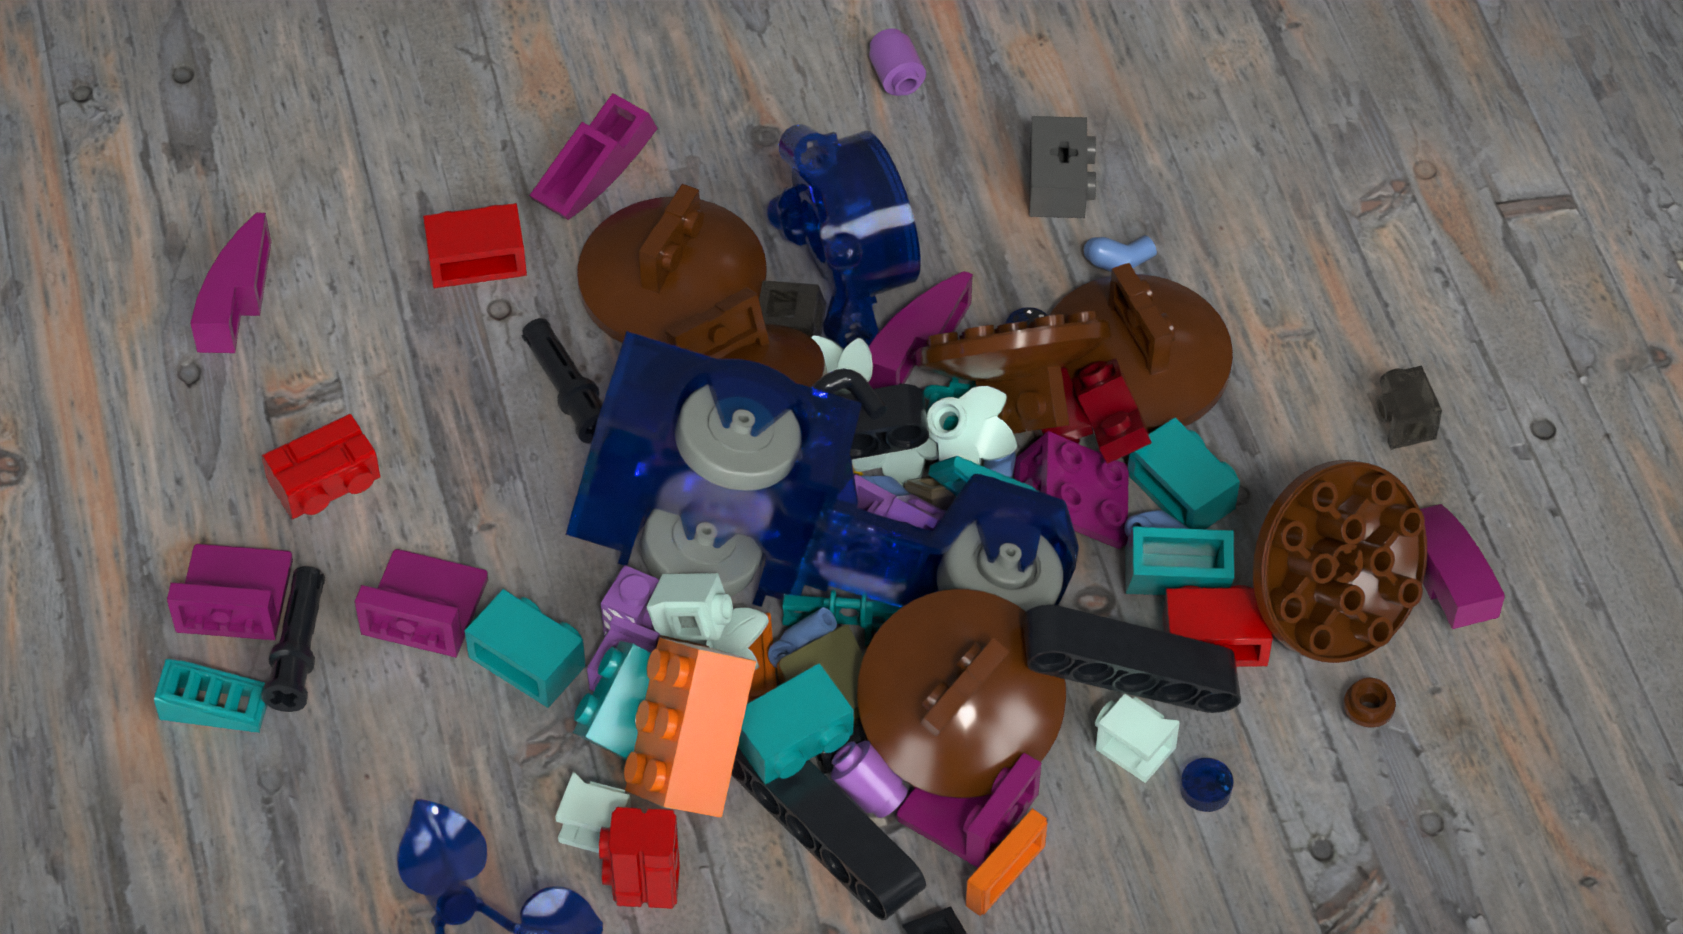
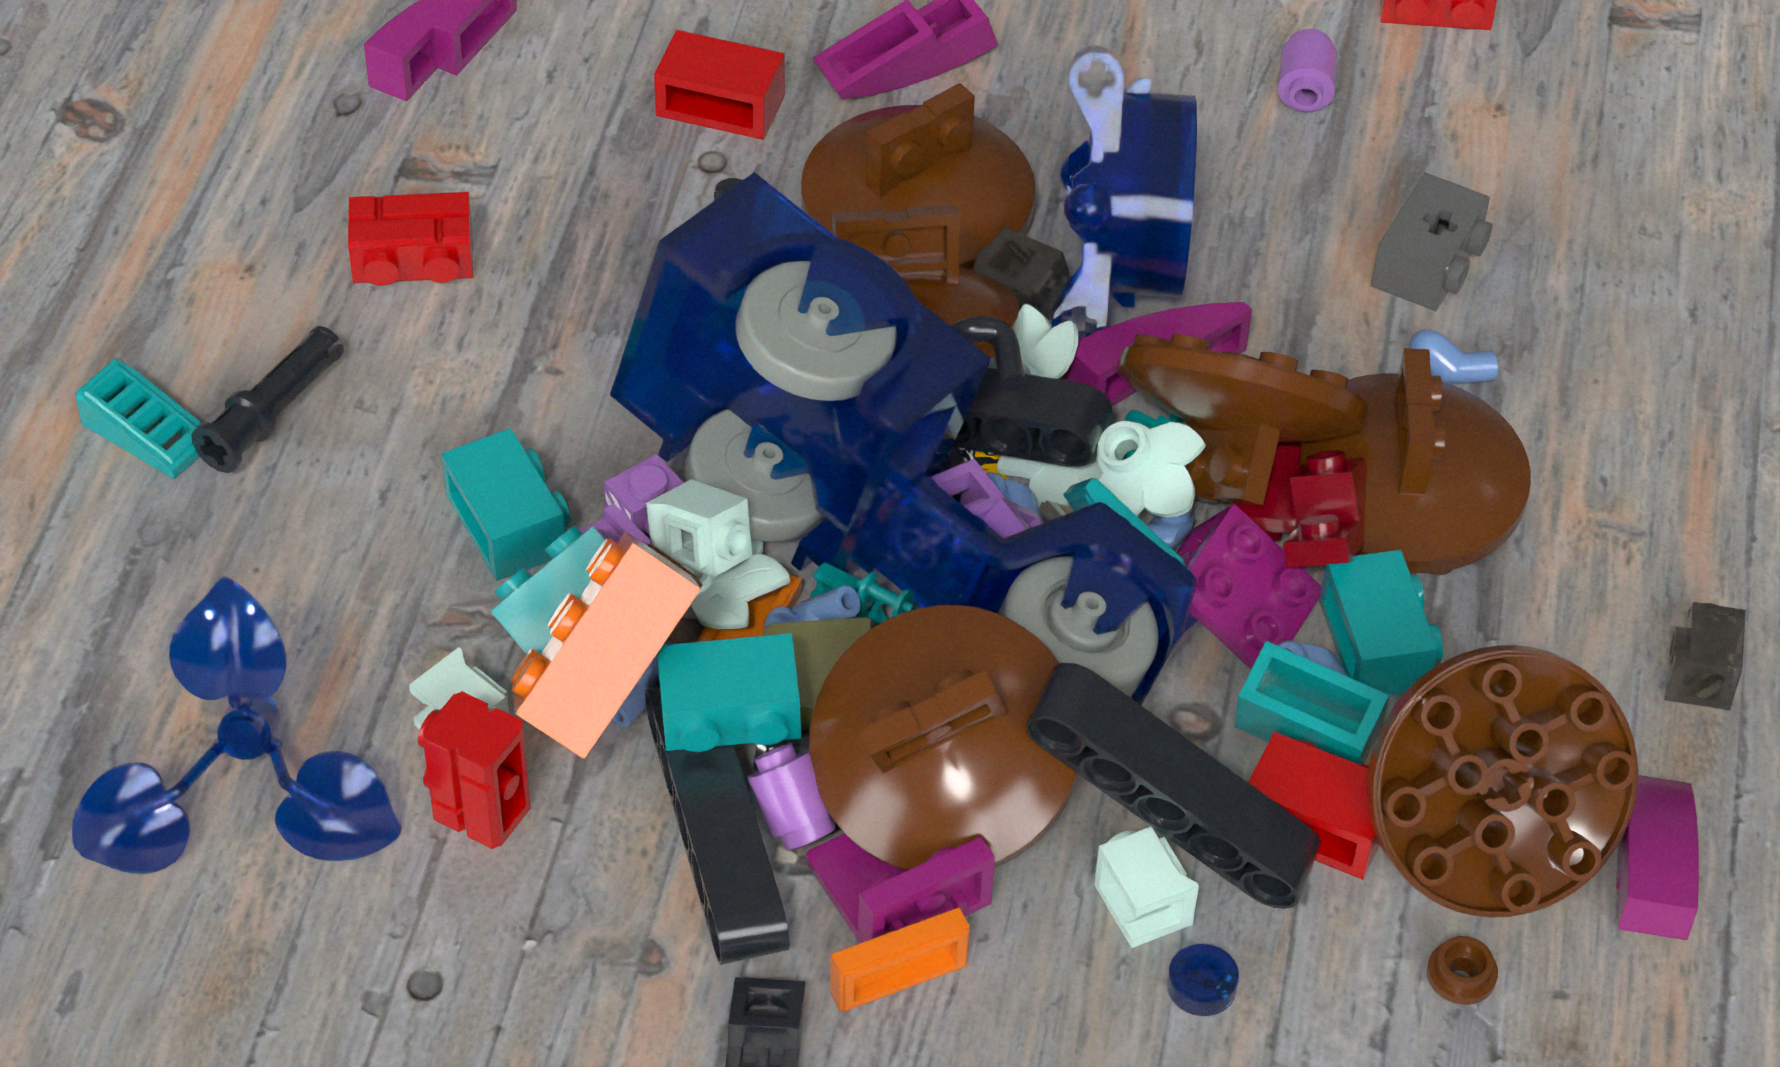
camera: 25 degrees right, 5 degrees down
magenta bracket [167,544,293,641] -> none
magenta bracket [354,549,488,658] -> none

